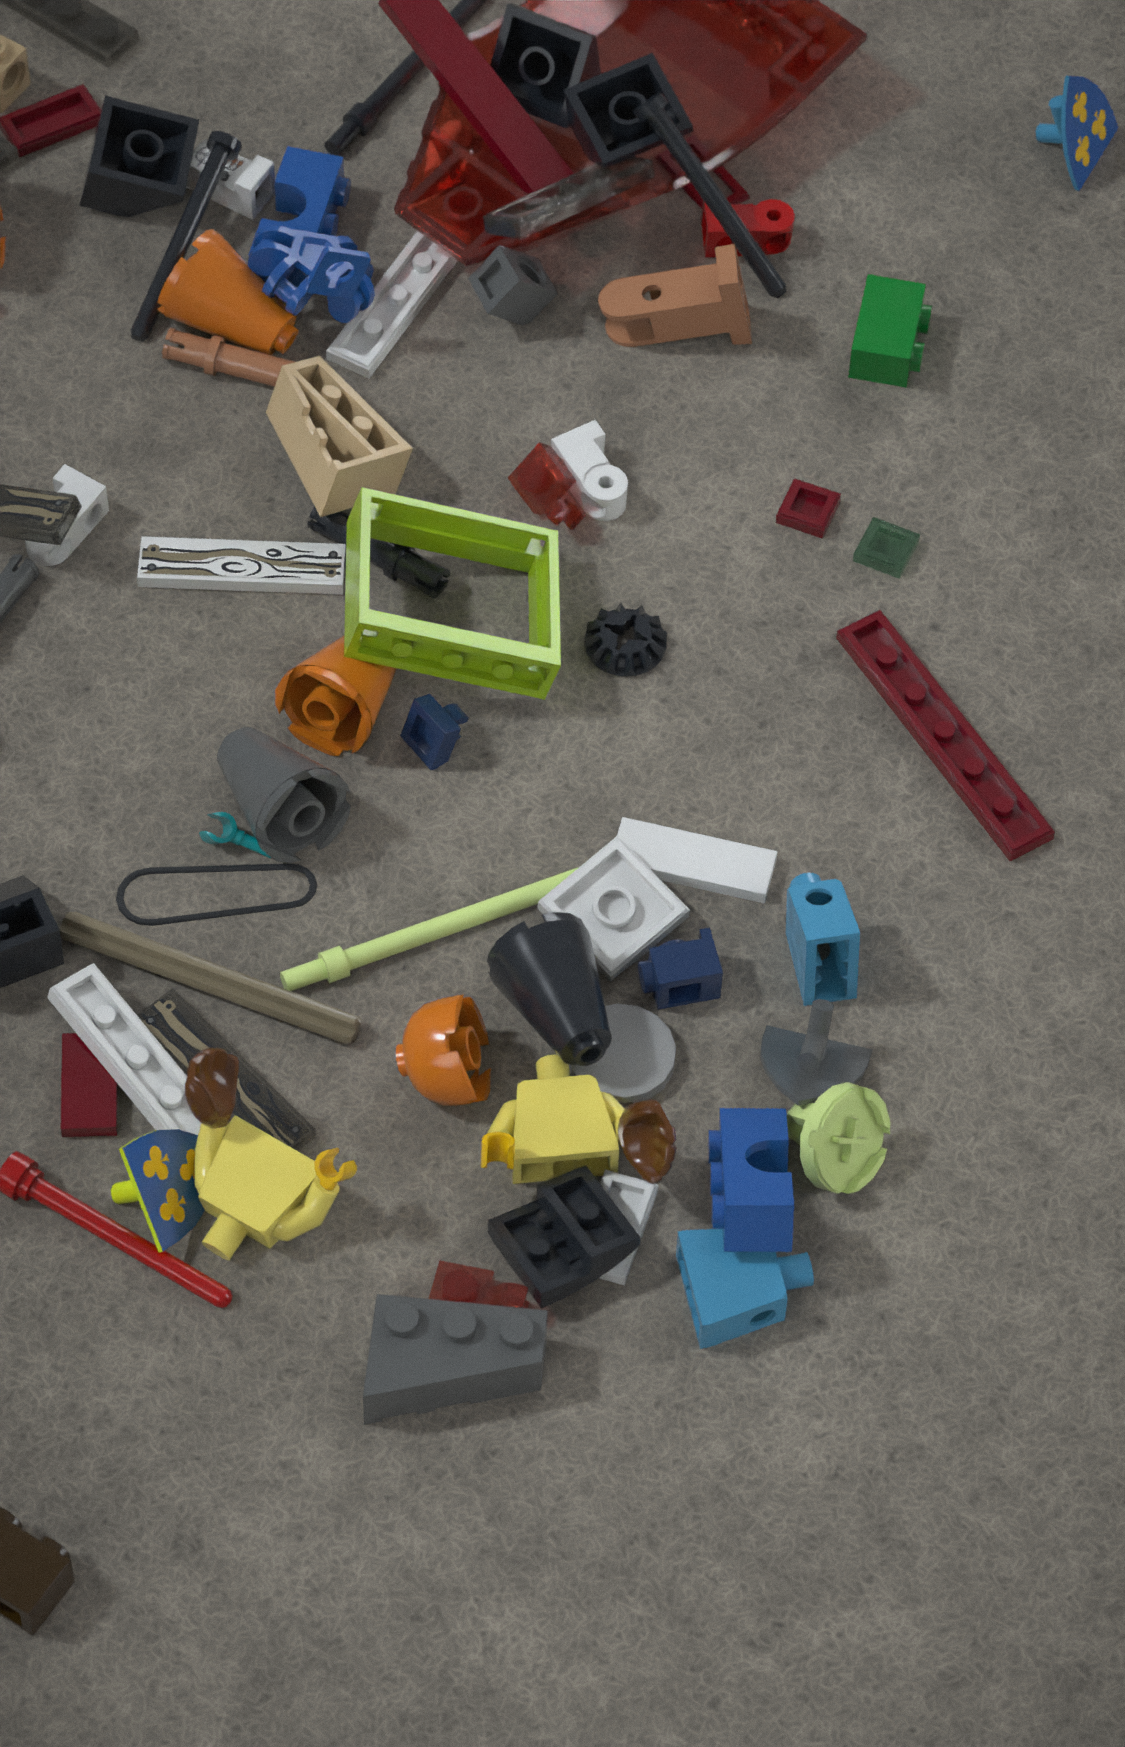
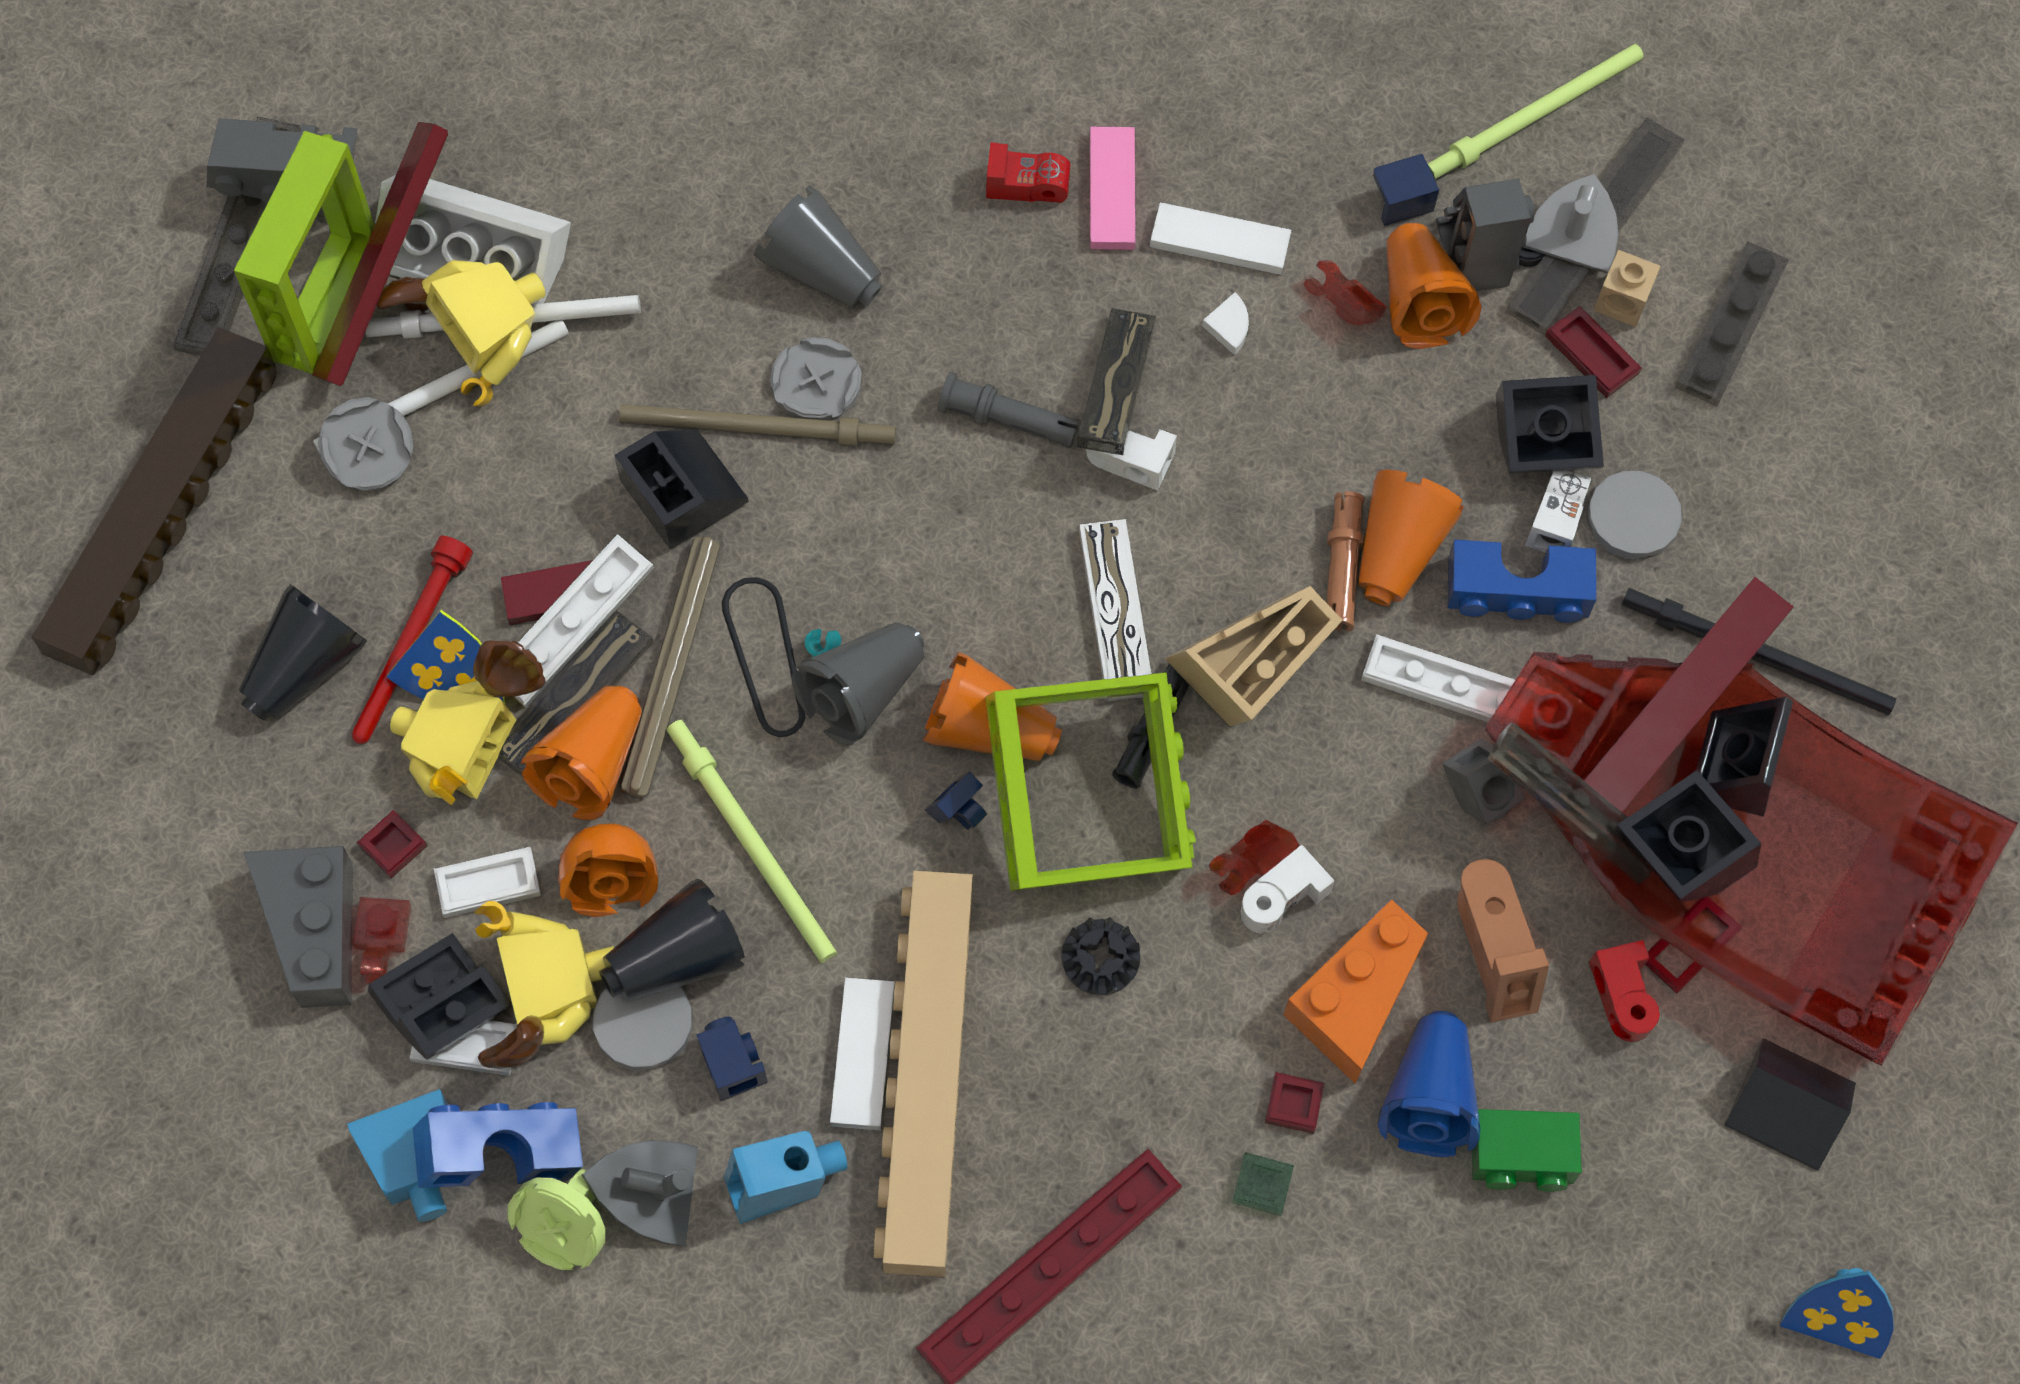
camera: 80 degrees right, 10 degrees up
black bar [131,131,242,342] -> none
blue piece [248,225,375,323] -> none
white tile [538,836,690,981] -> none
black bar [633,92,787,298] -> none
none -> black cone [239,584,367,721]
none -> dark red tile [356,810,428,879]
none -> white tile [434,847,541,918]
none -> orange cone [521,686,642,820]
none -> tan brick [874,871,973,1277]
none -> orange wedge [1283,899,1428,1084]
none -> blue cone [1377,1011,1481,1157]
none -> light grey tile [1587,471,1682,559]
none -> black slope [1725,1038,1856,1171]

